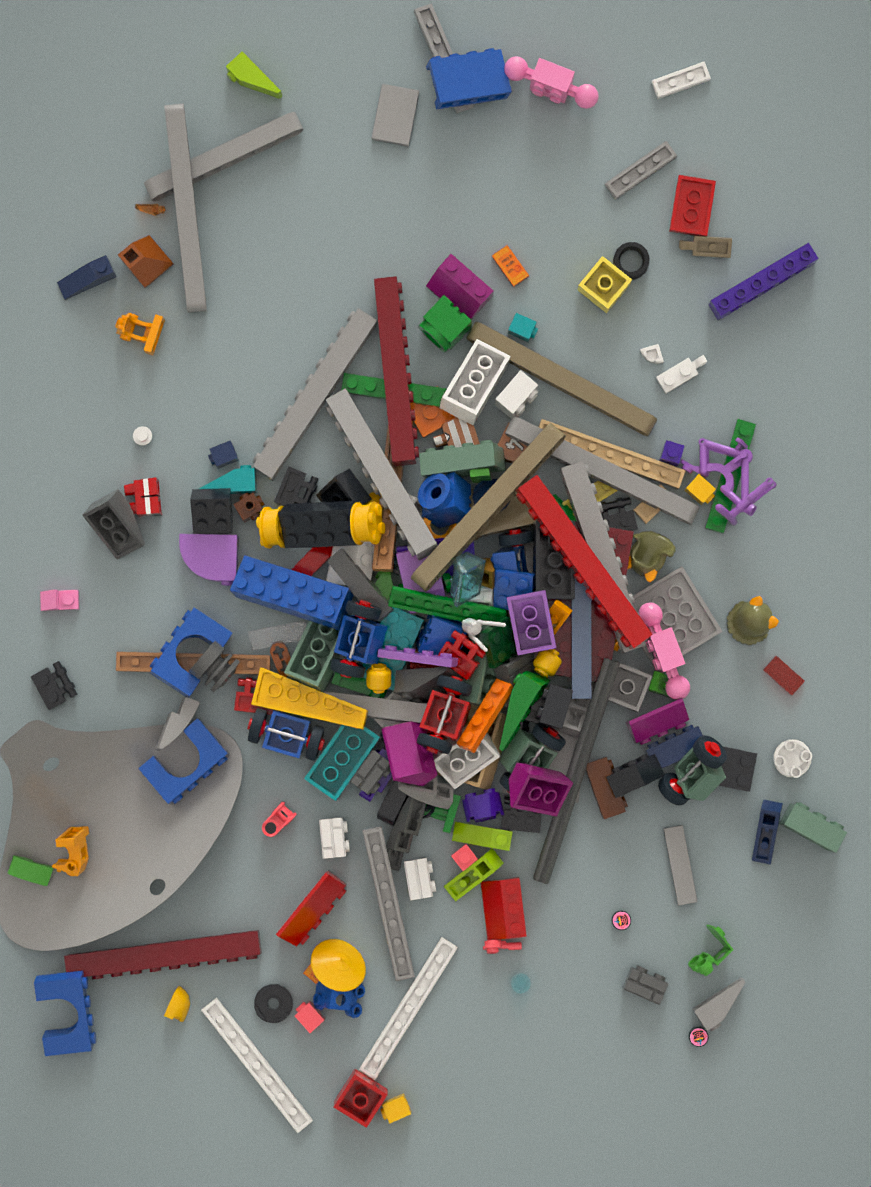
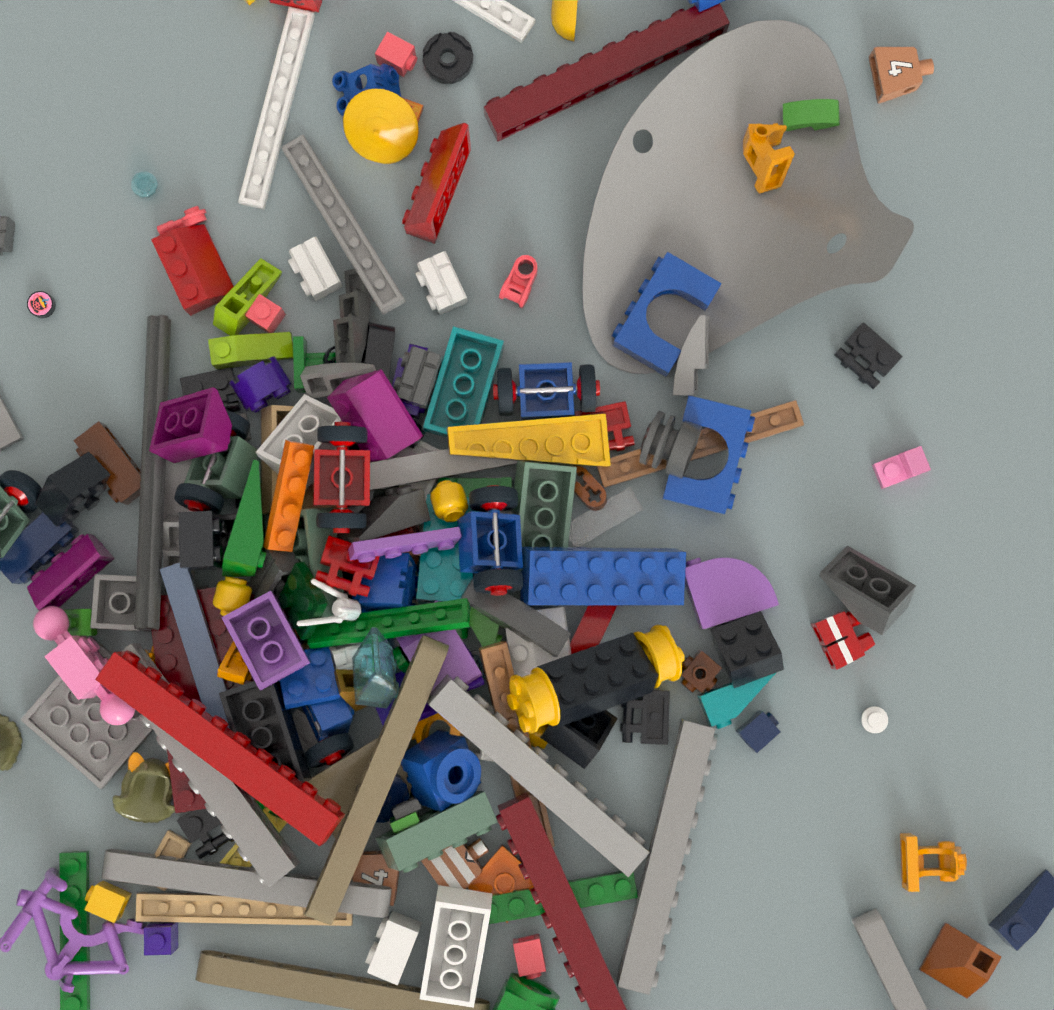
camera: 155 degrees right, 0 degrees up
none -> dark grey tile [391,797,421,820]
none -> coral brick [513,934,546,979]

